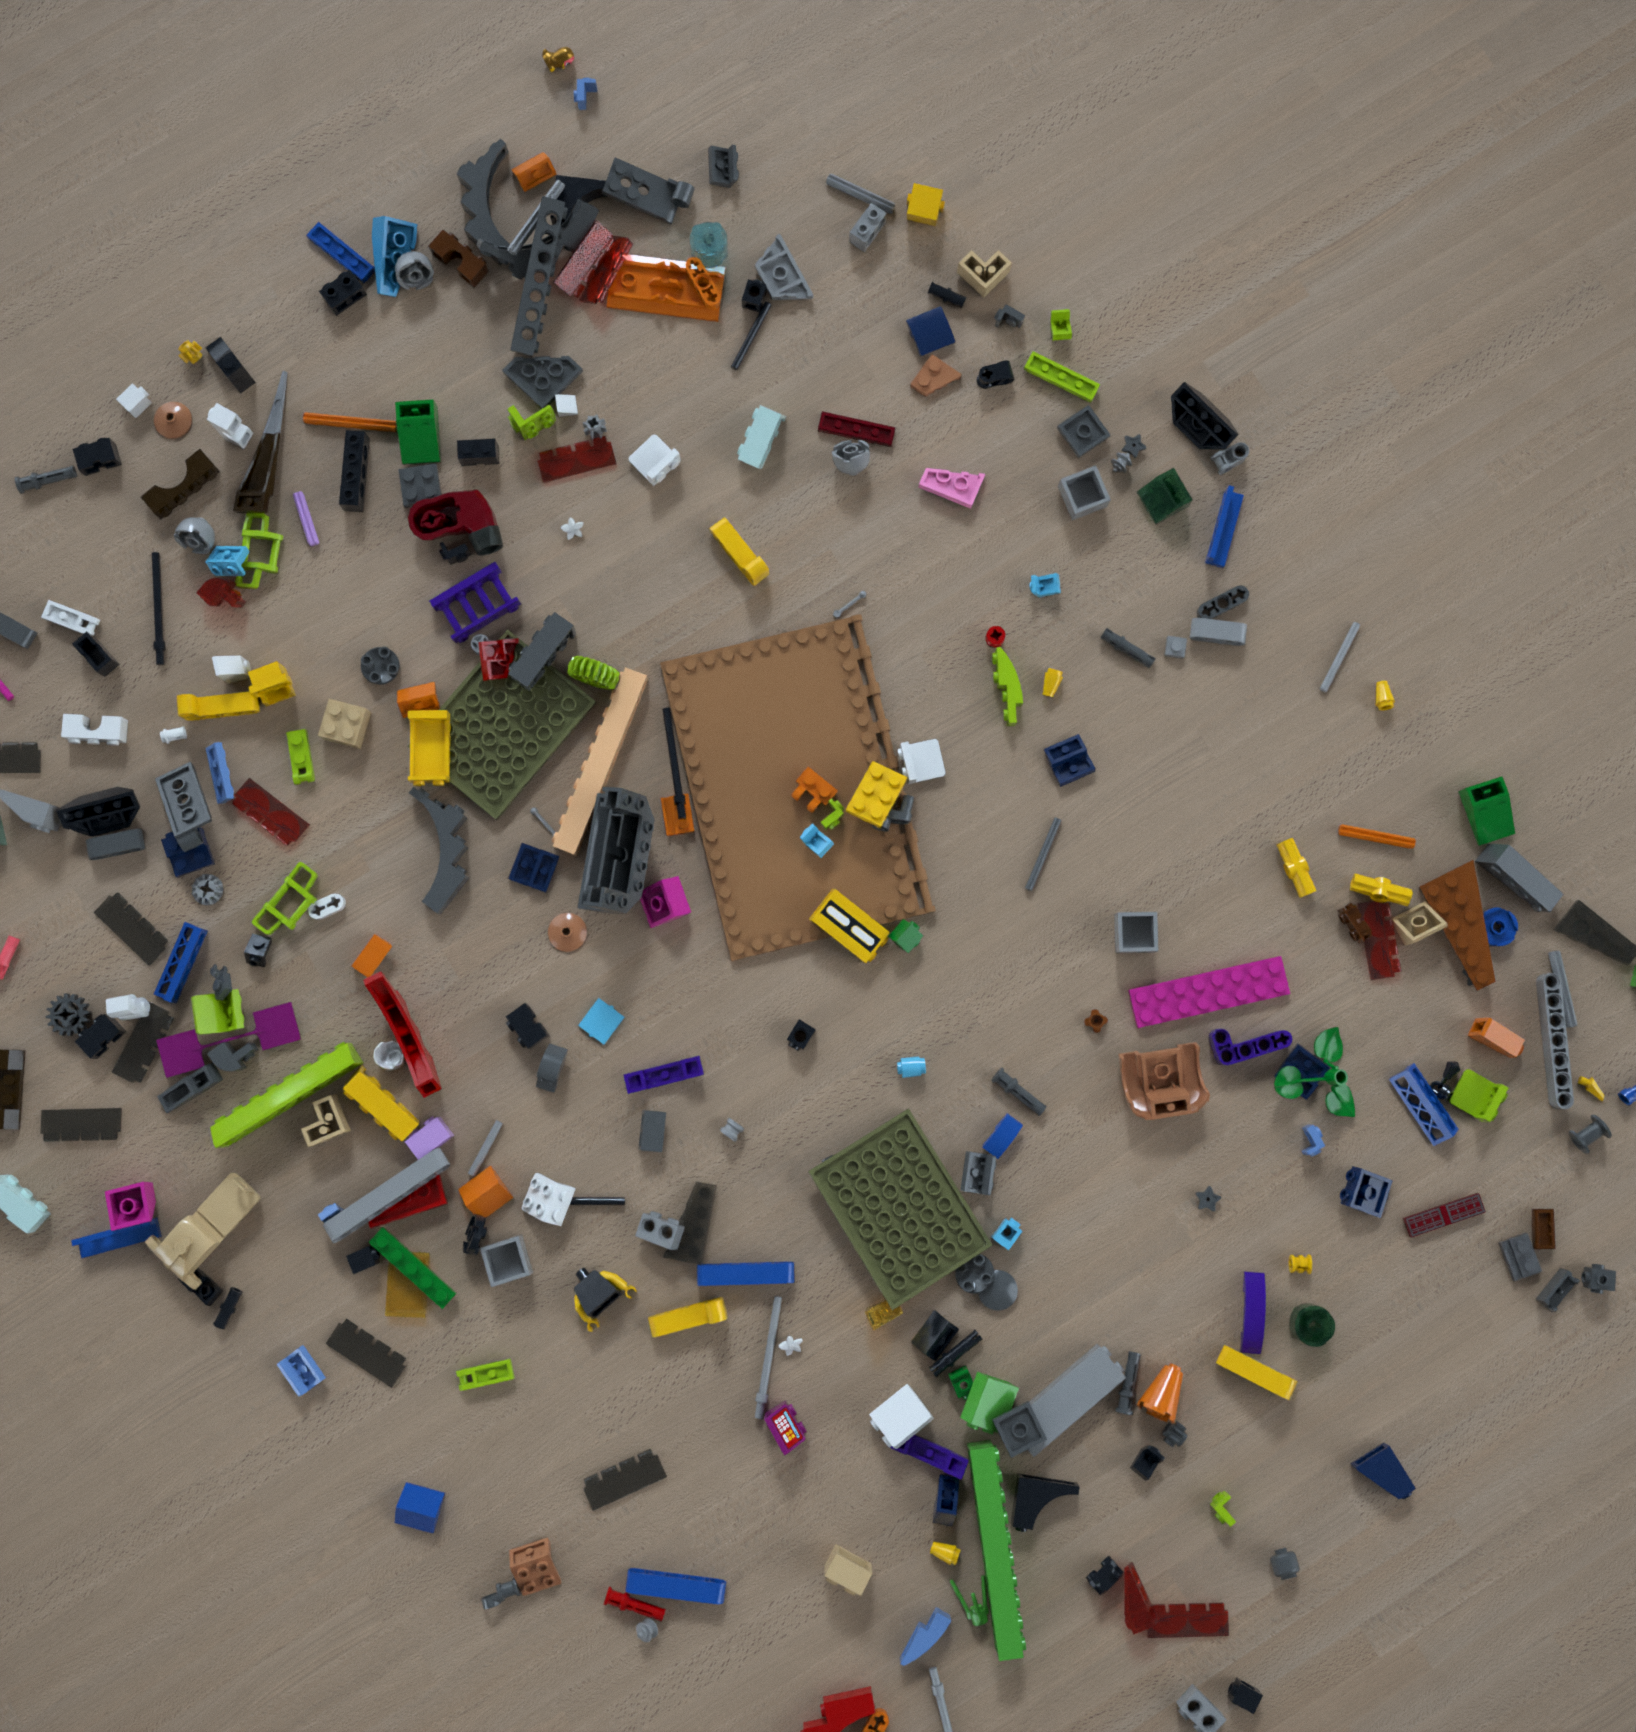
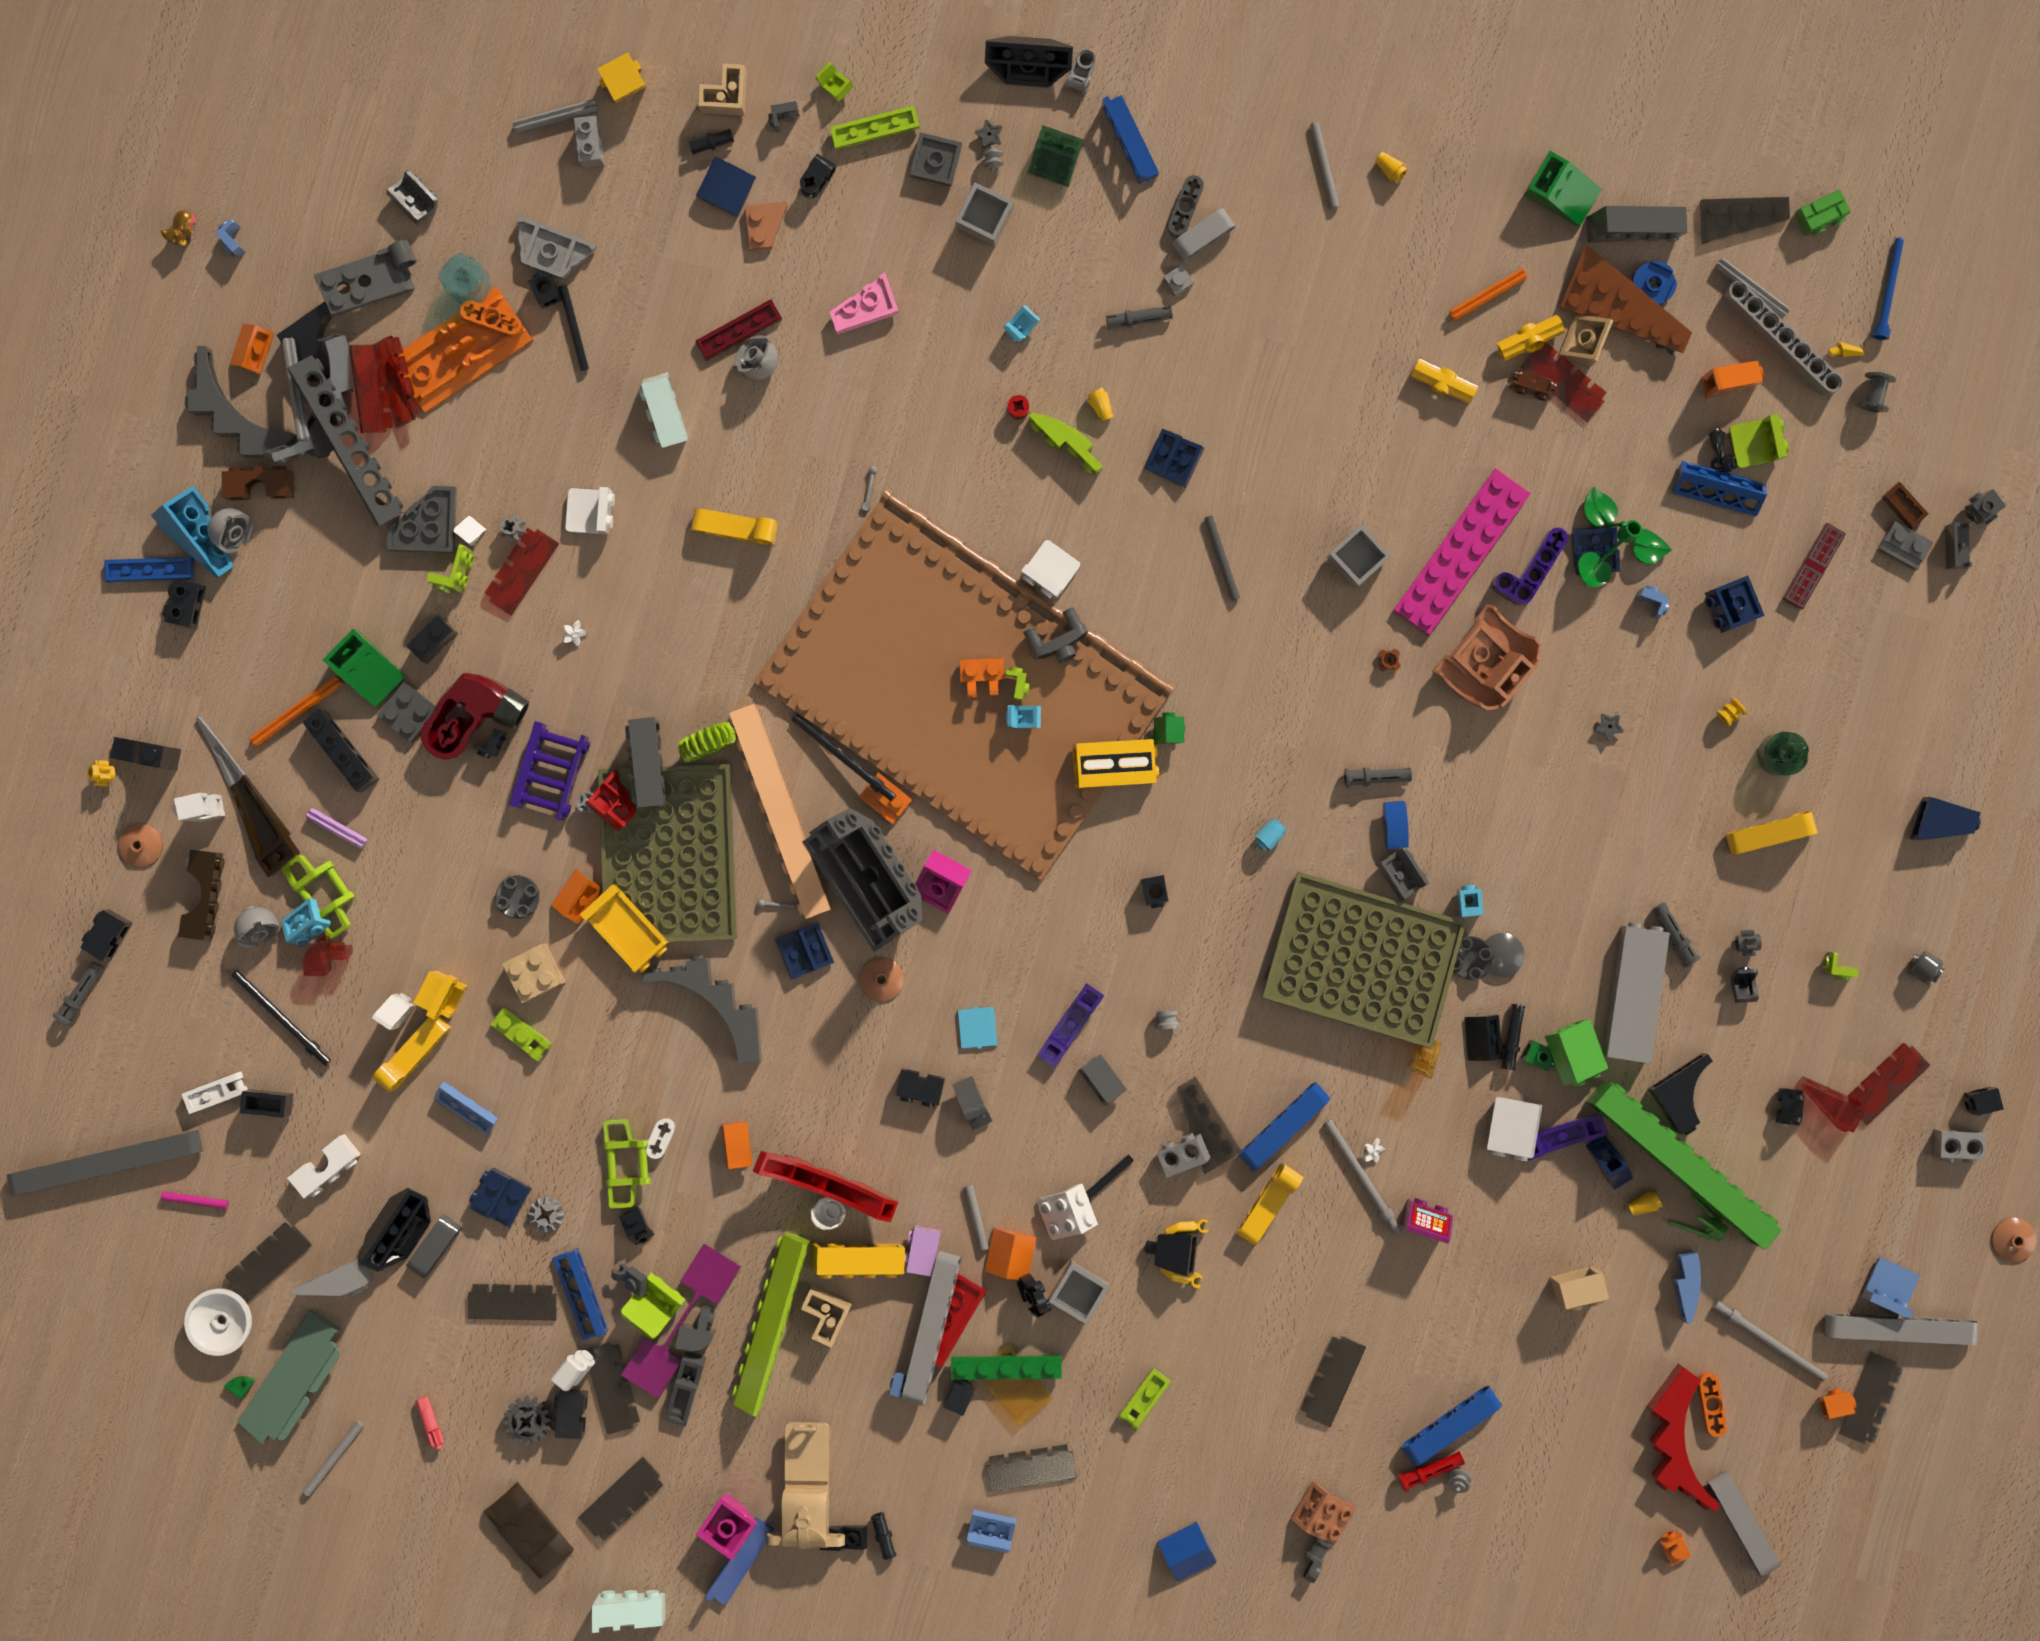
camera: 40 degrees left, 5 degrees up
white brick [116,383,152,418] -> none
dark grey hinge [155,762,212,852] -> none
white pin [160,726,187,744] -> none
clear red windscreen [232,778,310,846] -> none
yellow plate [846,761,907,829] -> none
dark grey plate [992,1401,1047,1458] -> none
orange cone [1136,1363,1183,1424] -> none
dark purple slope [1240,1271,1266,1354] -> none

